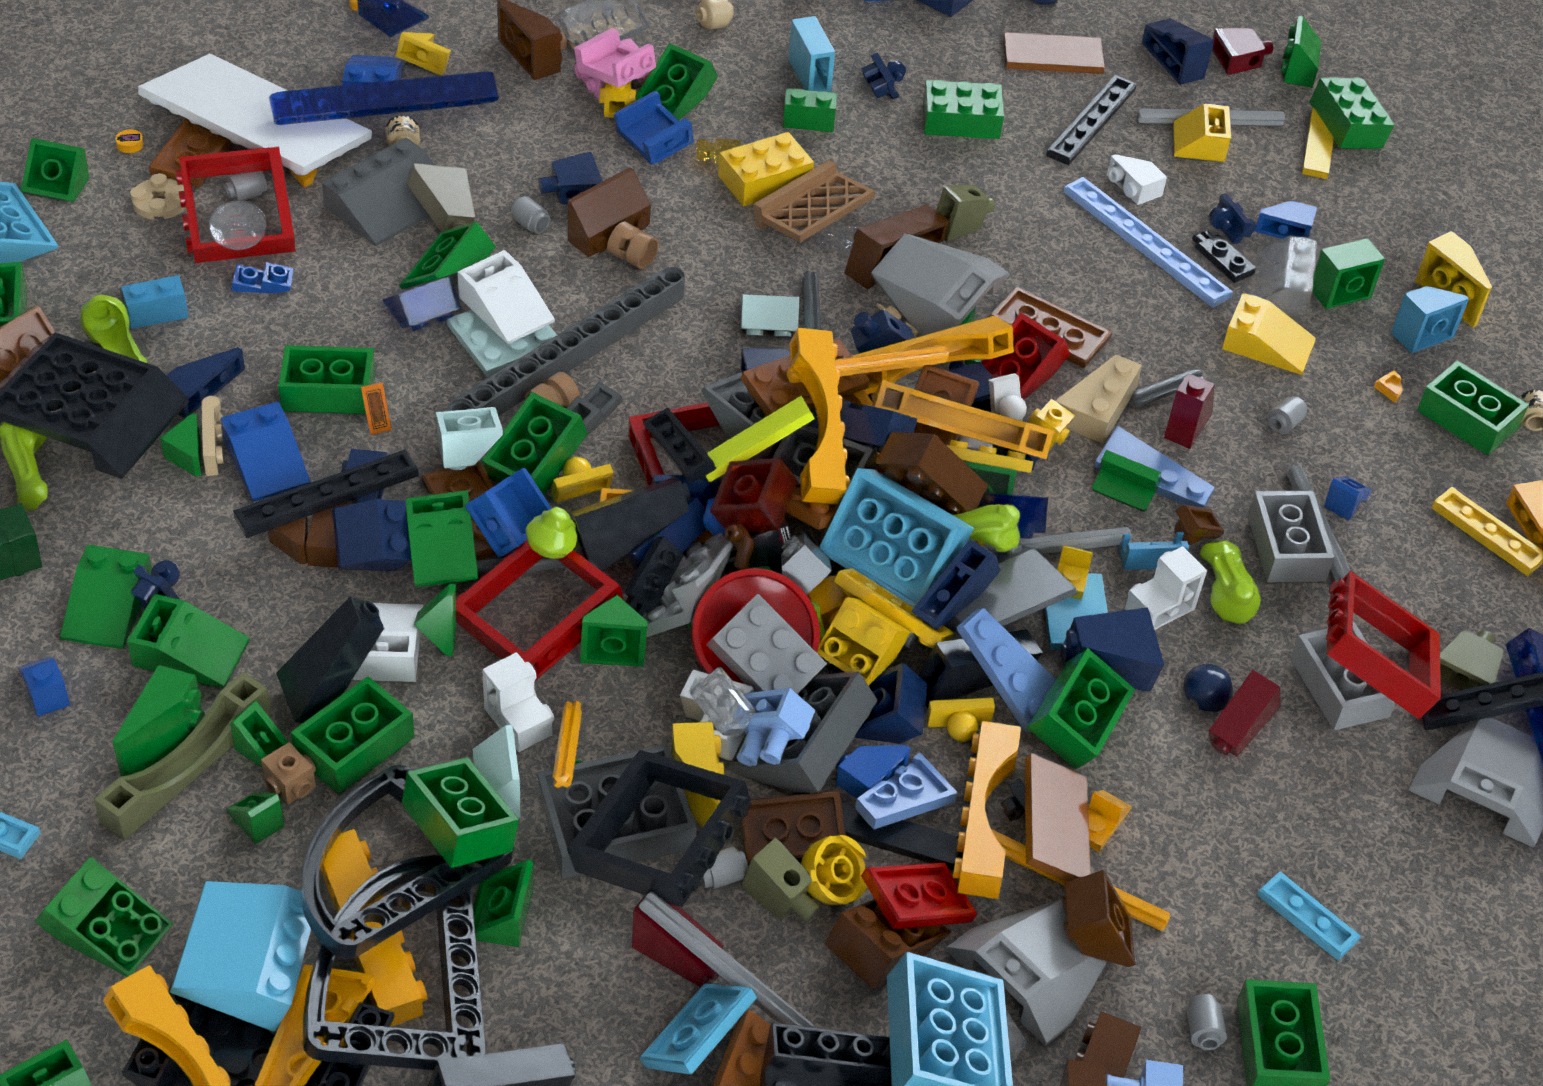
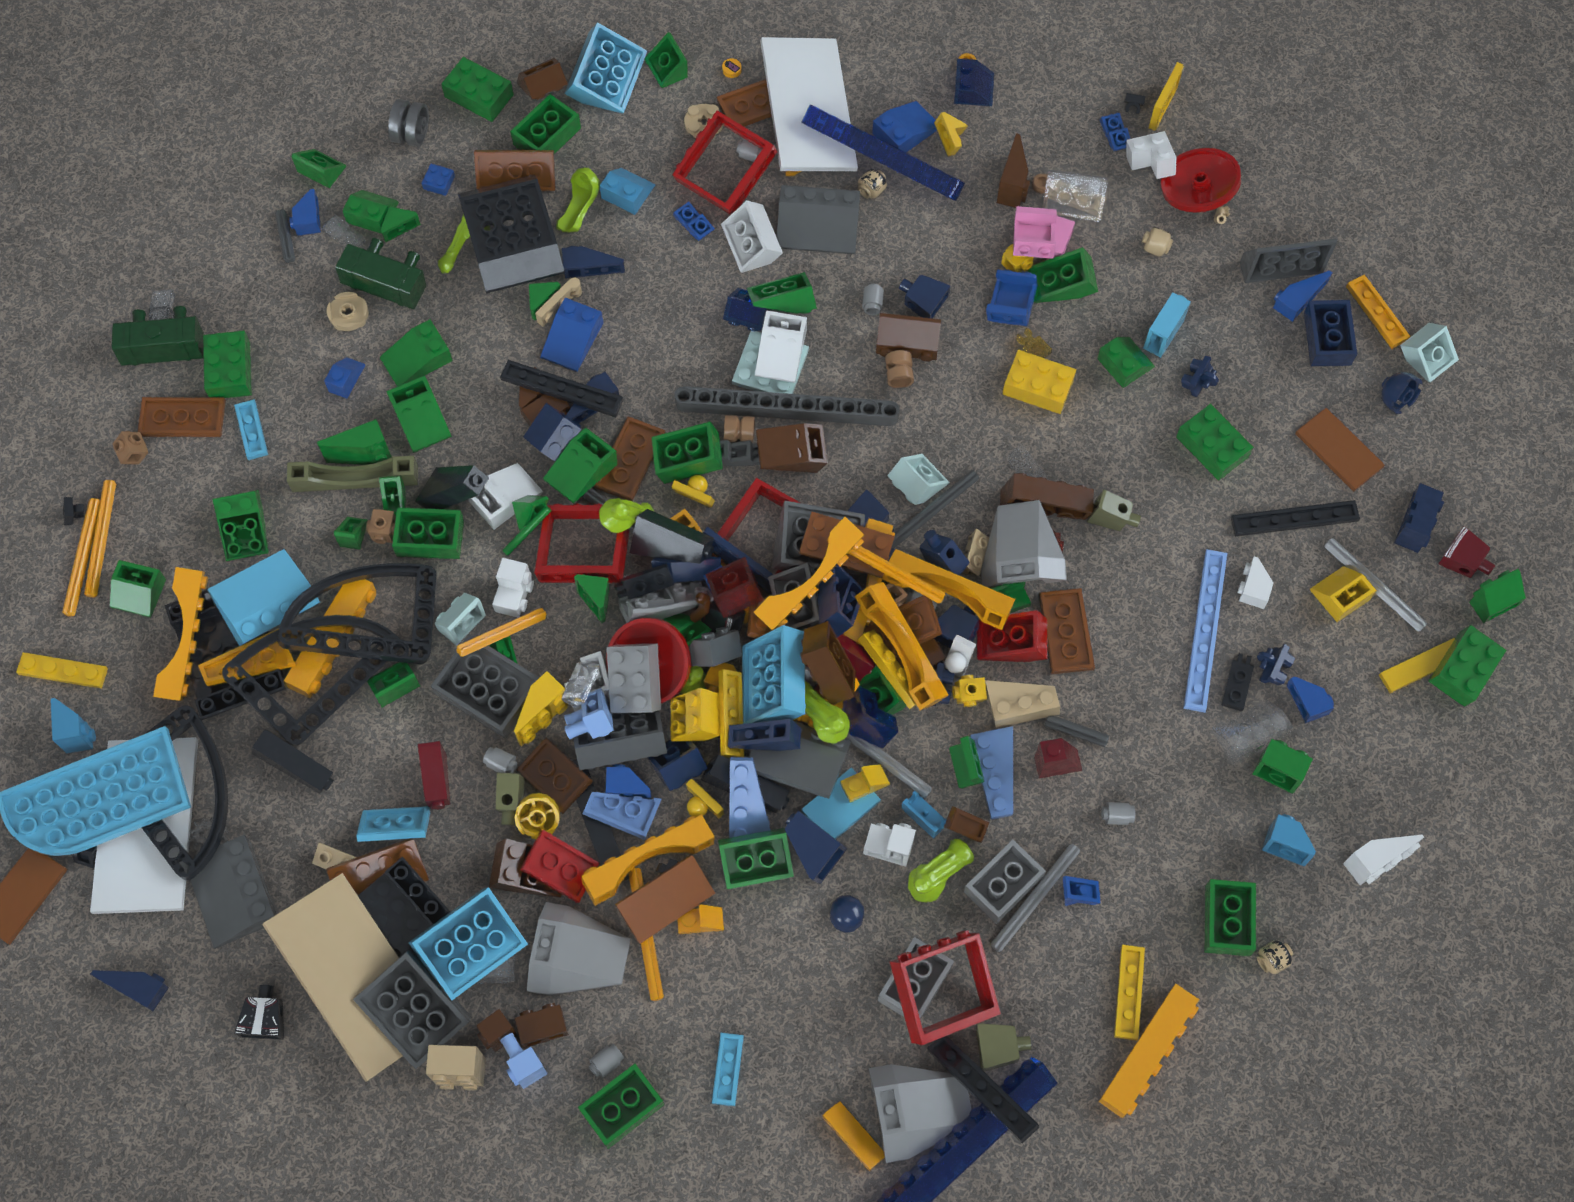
camera: 55 degrees right, 20 degrees up
dark blue hips [130,560,180,609] -> none
clear dish [209,201,267,250] -> none
green brick [278,345,376,414] -> none
sticker [361,382,392,435] -> none
green brick [402,757,519,868] -> none
slope [407,163,475,232] -> none
light aqua slope [436,407,503,470] -> none
blue panel [464,468,552,558] -> none
black window [567,750,752,908] -> none
light grey axle [639,892,815,1028] -> none
black tile [643,408,717,484] -> none
neon yellow tile [706,396,815,482] -> none
medium nougat fence [754,160,875,242] -> none
reddish brown slope [1062,870,1136,967] -> none
dark red slope [1209,670,1281,757] -> none
yellow slope [1222,293,1316,375] -> none
light orange tile [1374,370,1403,403] -> none
yellow slope [1415,231,1492,328] -> none
none -> green bar [502,505,552,556]
none -> white slope [721,200,783,273]
none -> reddish brown slope [756,423,828,473]
none -> light orange slope [822,1101,885,1172]
none -> white slope [1343,835,1424,885]

